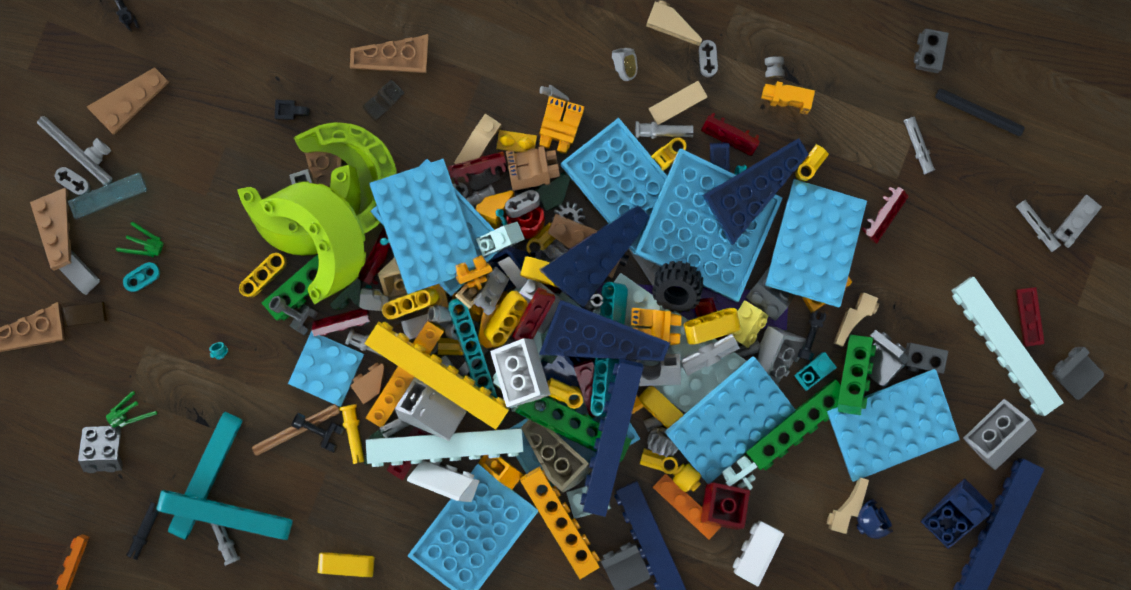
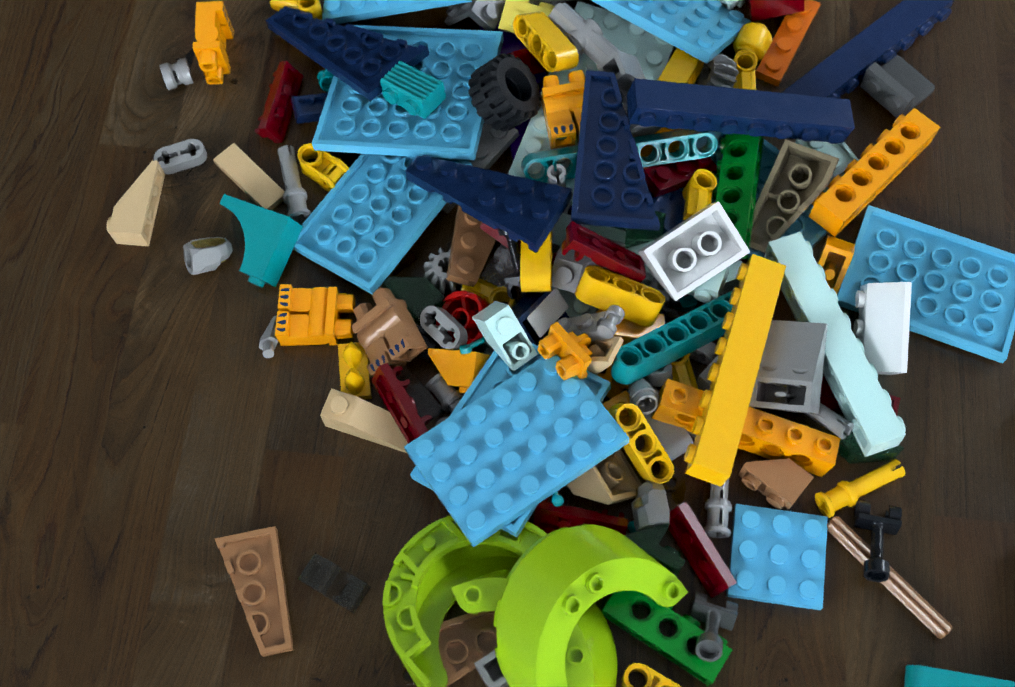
camera: 95 degrees left, 20 degrees down
none -> teal arch [219,194,303,288]
none -> teal brick [380,61,447,119]

